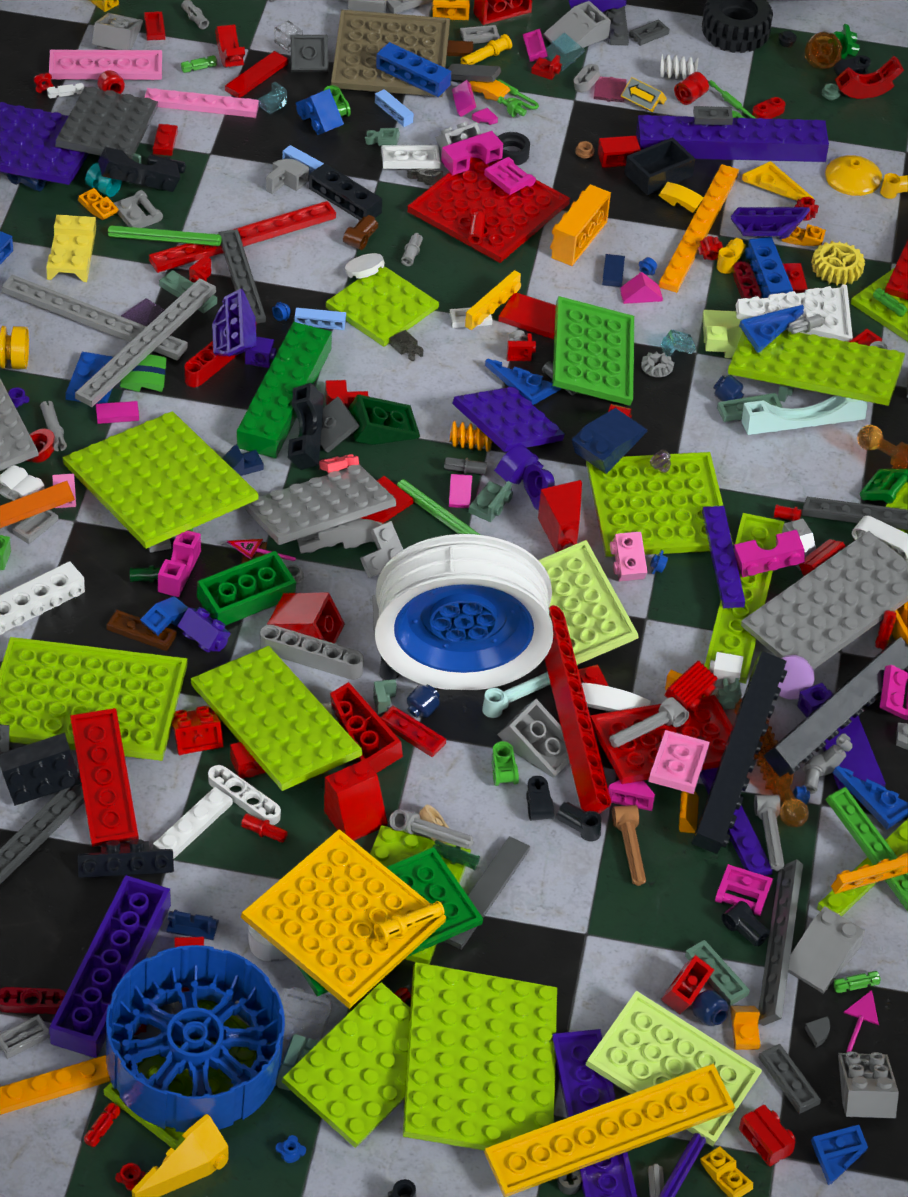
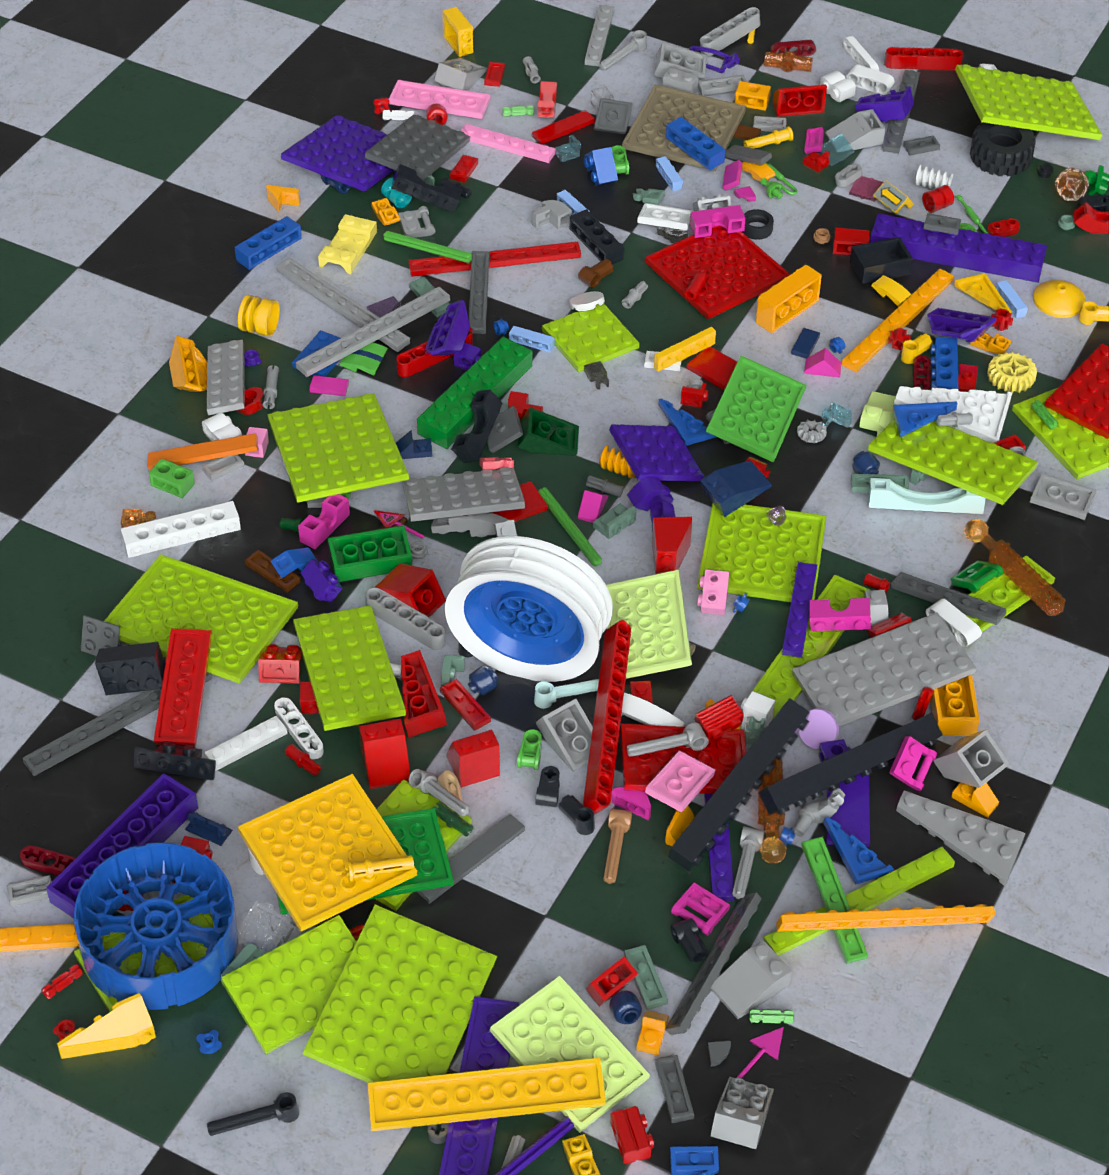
camera: 20 degrees right, 0 degrees up
red bracket [189,256,212,283] -> none
dark pink plate [484,157,536,195] -> none
none -> red slope [446,729,500,788]
none -> light blue piece [996,280,1027,318]

